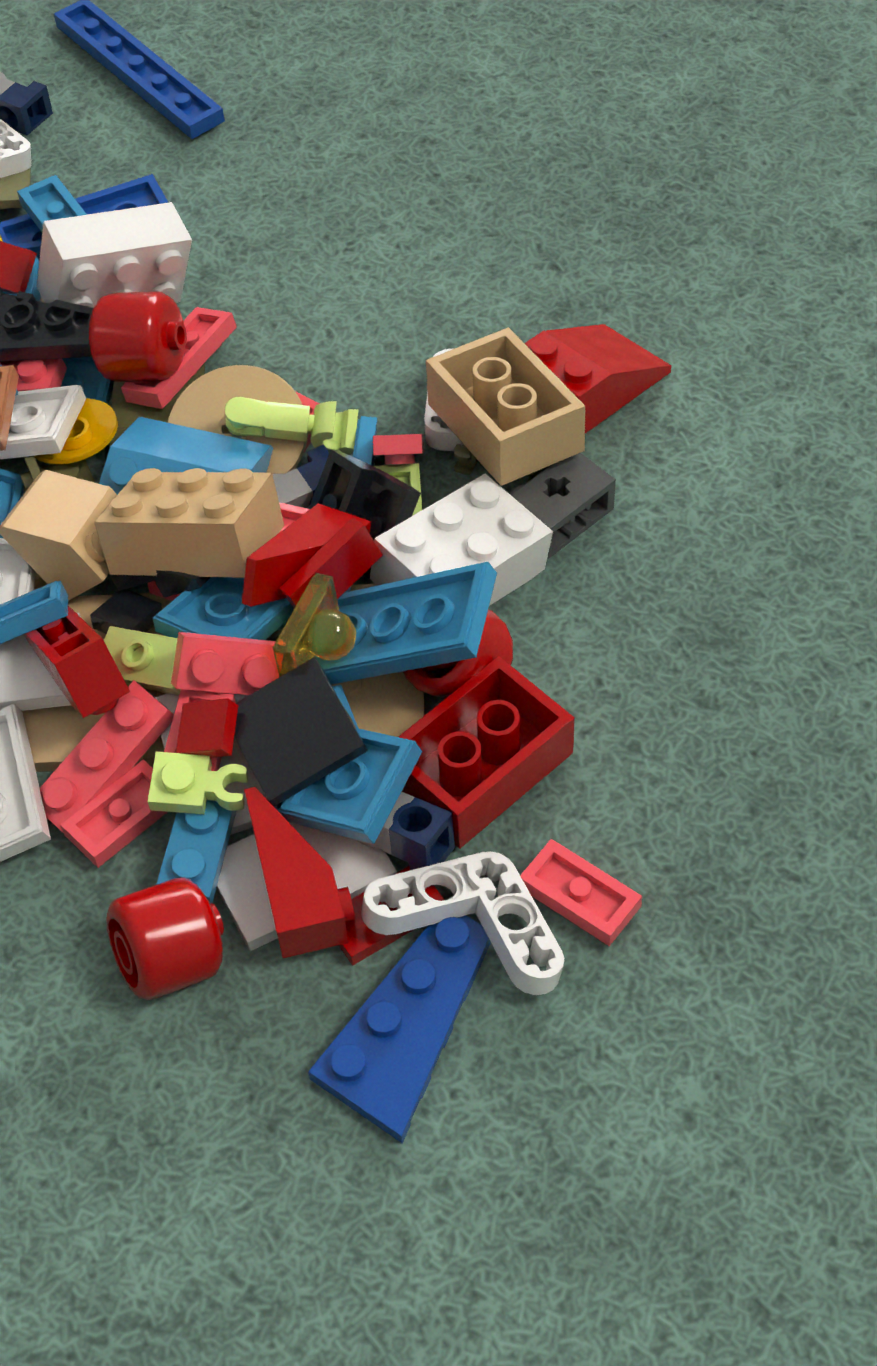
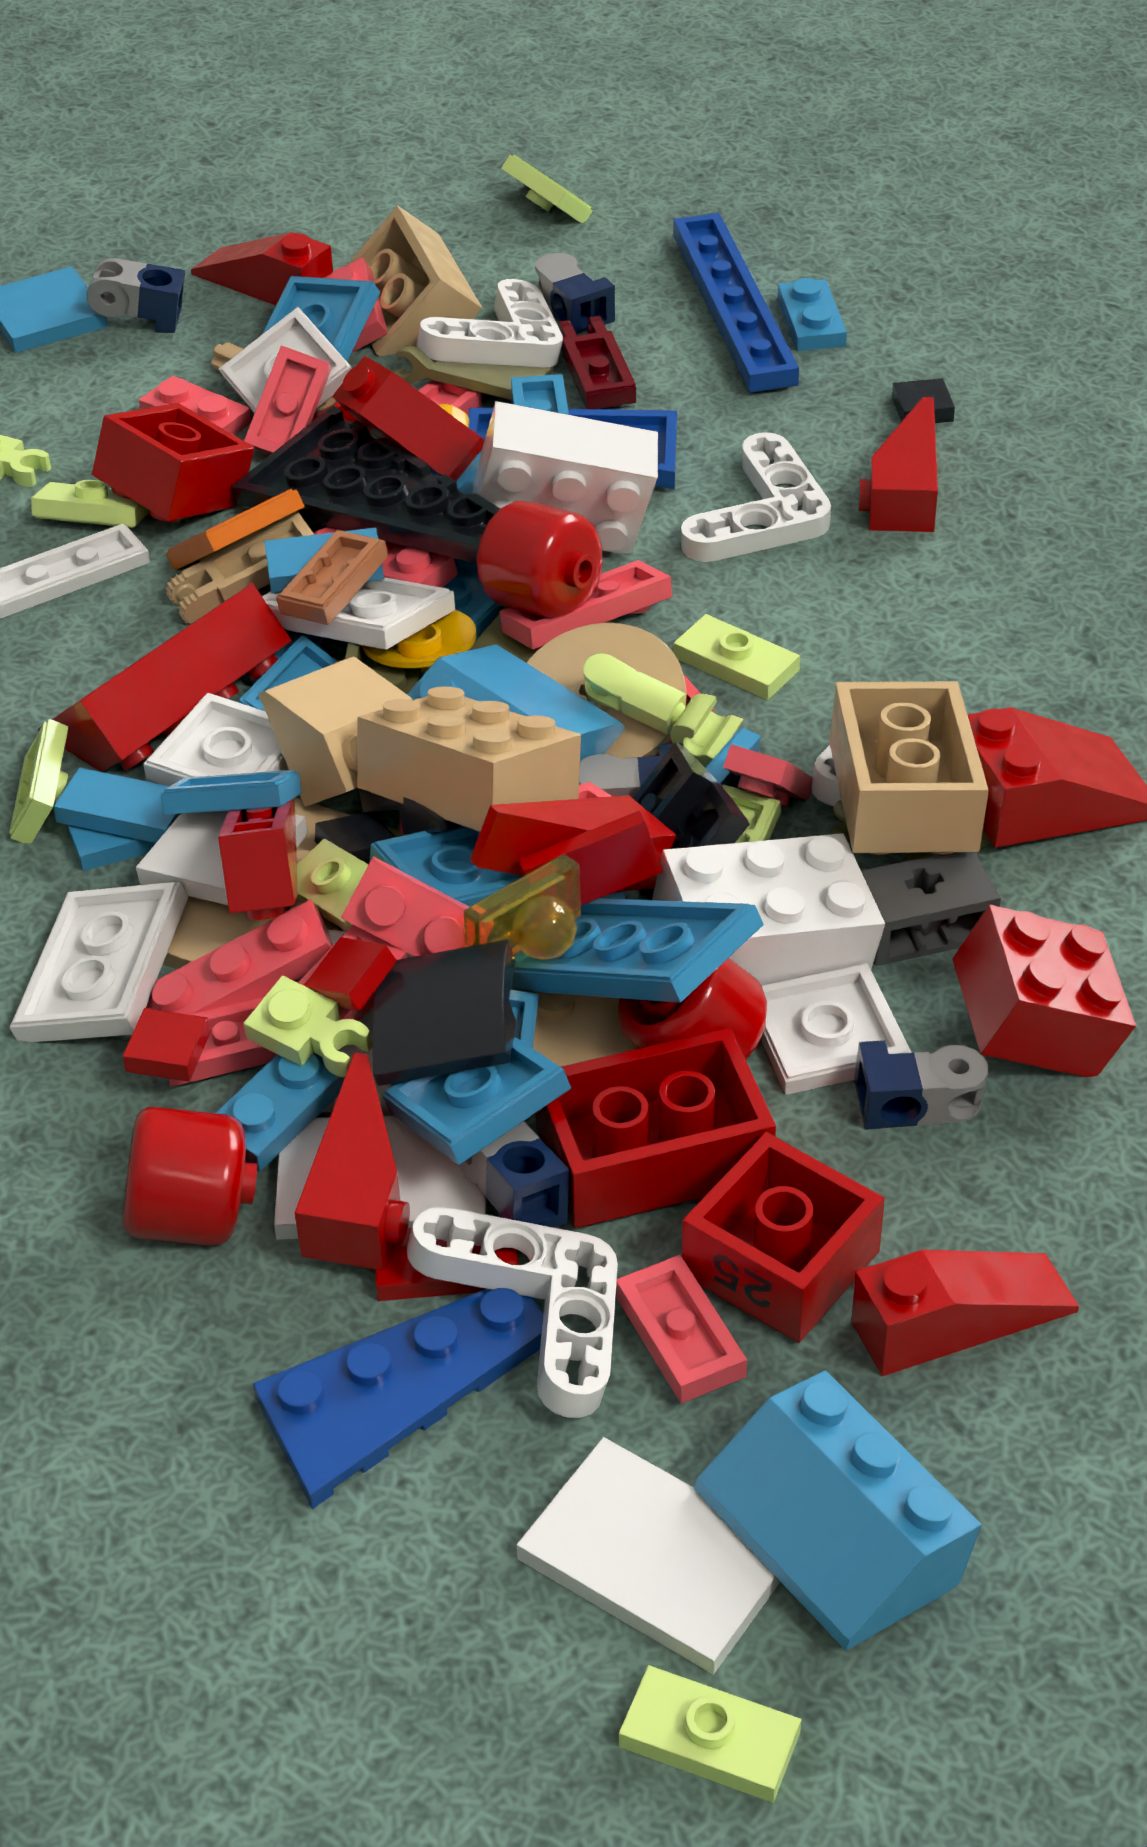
camera: 25 degrees right, 10 degrees down
none -> red tile [122,1008,210,1082]
none -> white tile [517,1437,780,1675]
none -> dark red hinge [557,316,636,409]
none -> yellowish green plate [619,1665,801,1803]
none -> yellowish green plate [673,614,800,700]
none -> white beam [681,432,831,562]
none -> red brick [682,1132,885,1343]
none -> dark azure slope [694,1370,982,1651]
none -> white tile [761,963,912,1095]
none -> dark azure plate [777,278,847,351]
none -> red slope [851,1250,1079,1376]
none -> leg [854,1040,988,1130]
none -> red slope [858,397,938,532]
none -> black tile [892,378,955,423]
none -> red brick [952,904,1136,1077]

